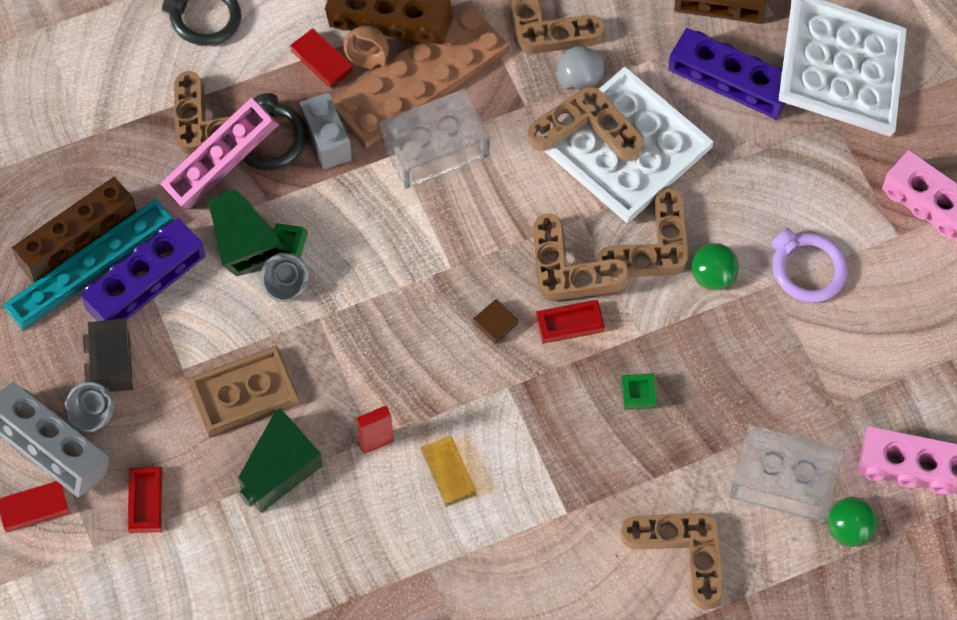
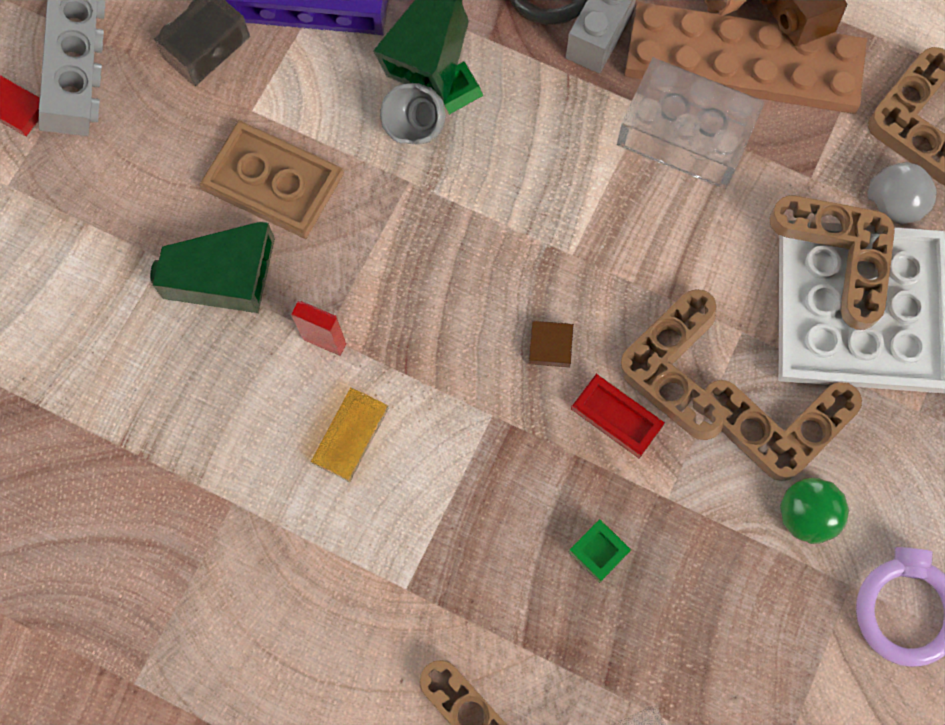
camera: 50 degrees right, 10 degrees up
light grey hair [64,381,114,433] -> none
red tile [128,467,163,533] -> none

